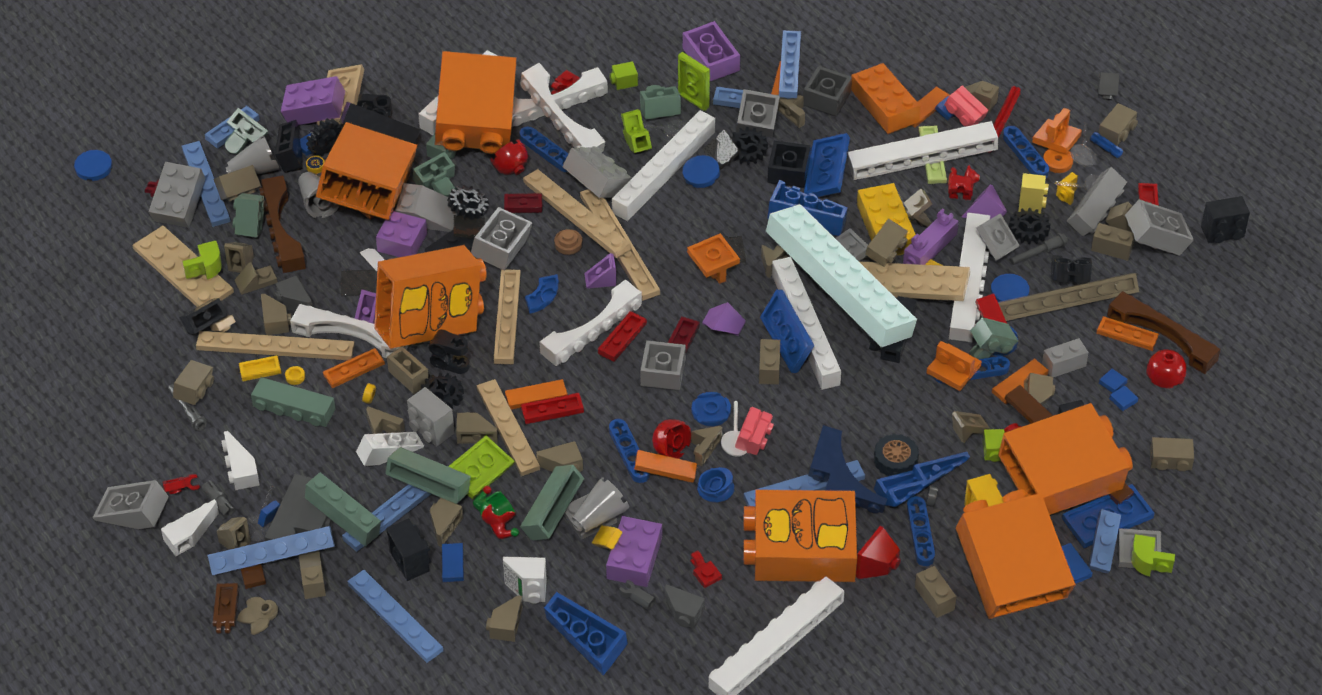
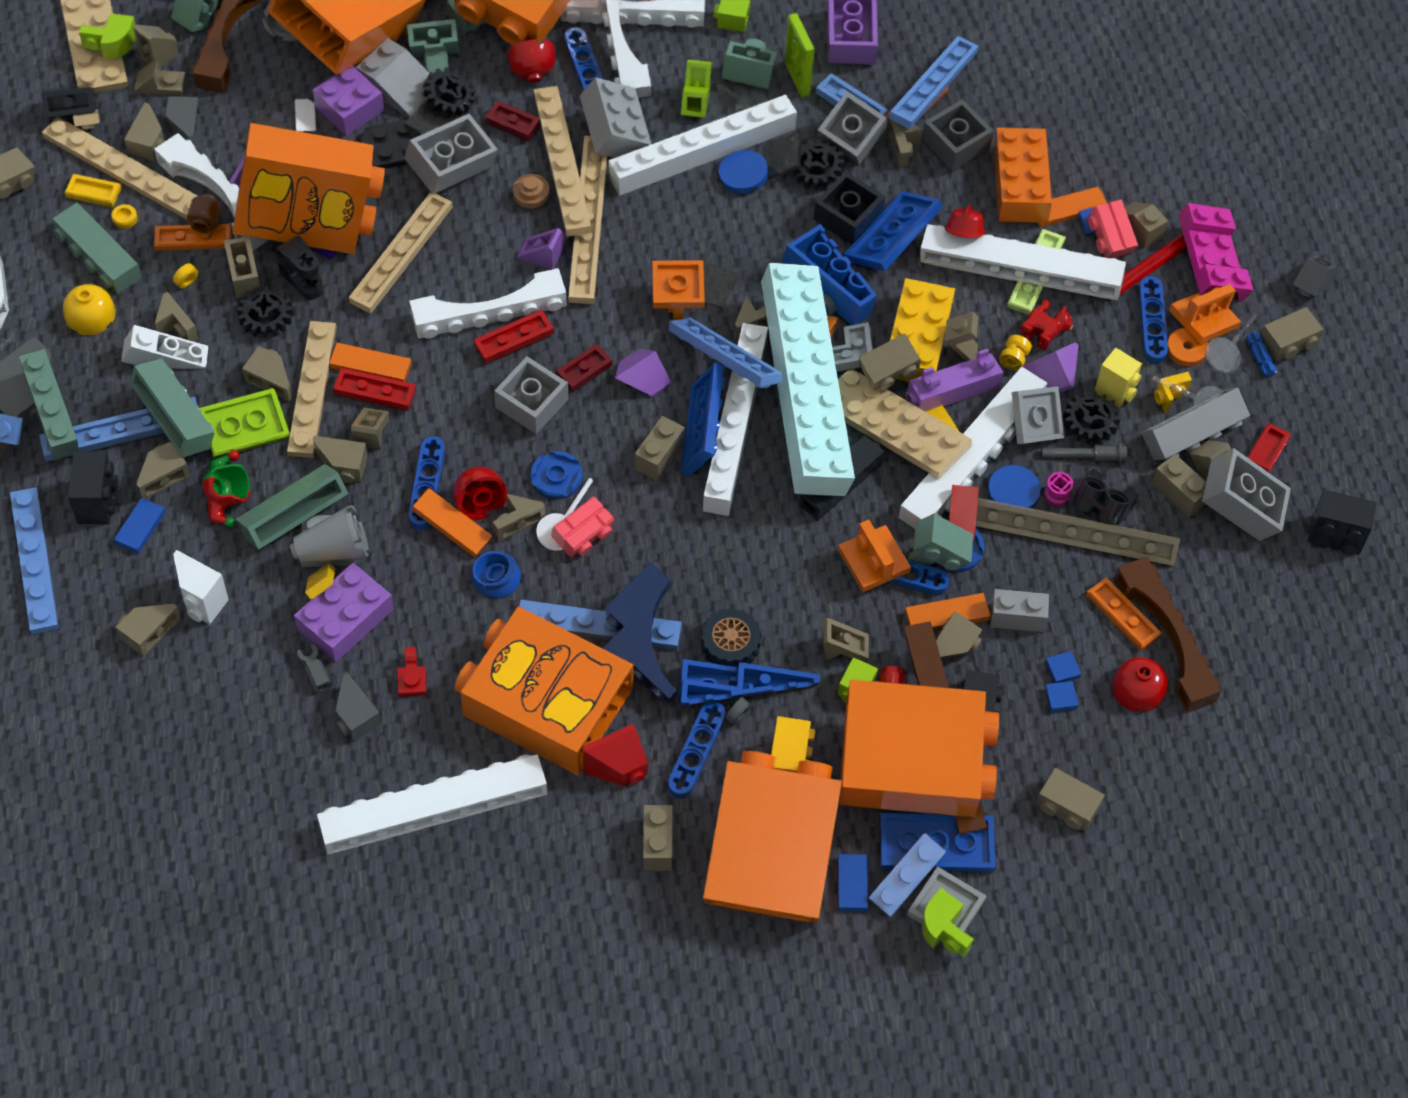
camera: 25 degrees right, 10 degrees up
light grey brick [407,387,454,447] -> none
blue tile [525,274,559,314] -> none
blue wedge [544,592,628,675] -> none
none -> yellow cylinder [63,284,116,335]
none -> reddish brown head [187,194,223,233]
none -> dark tan slope [351,408,389,449]
none -> medium blue plate [669,317,782,388]
none -> red piece [944,204,986,238]
none -> yellow wheel [999,335,1032,371]
none -> dark pink wheel [1044,472,1074,507]
none -> dark pink piece [1178,203,1253,301]

